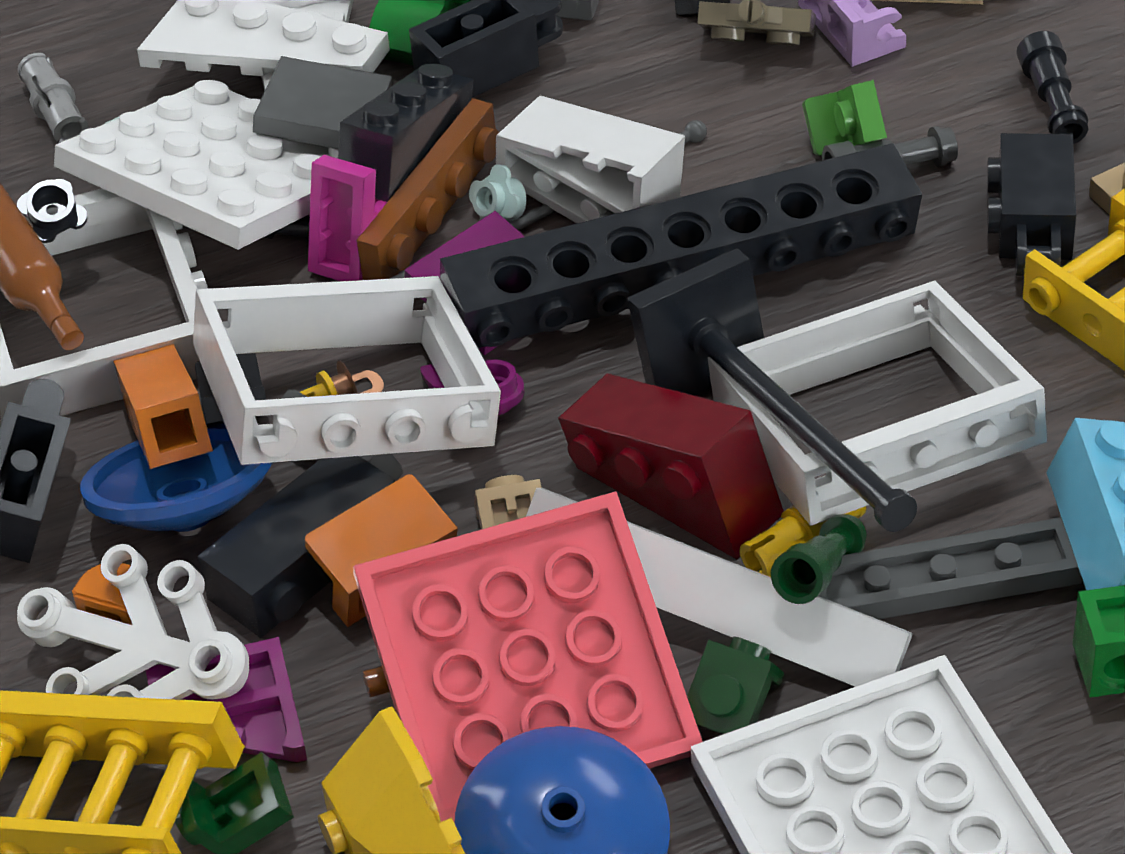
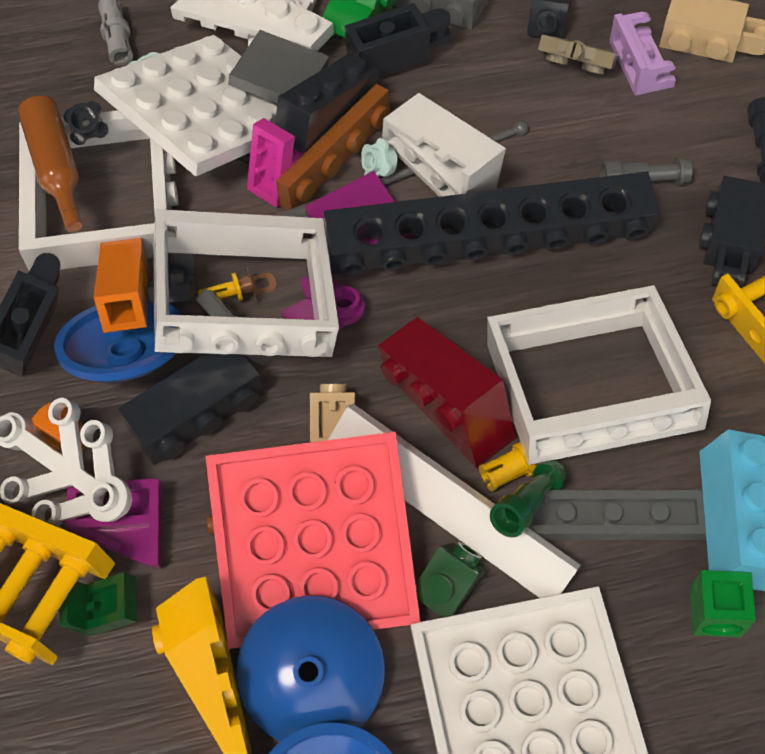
camera: 10 degrees right, 15 degrees up
orange panel [305,474,458,627] -> none
black tile [627,249,917,532] -> none
bright green bracket [802,80,887,156] -> none

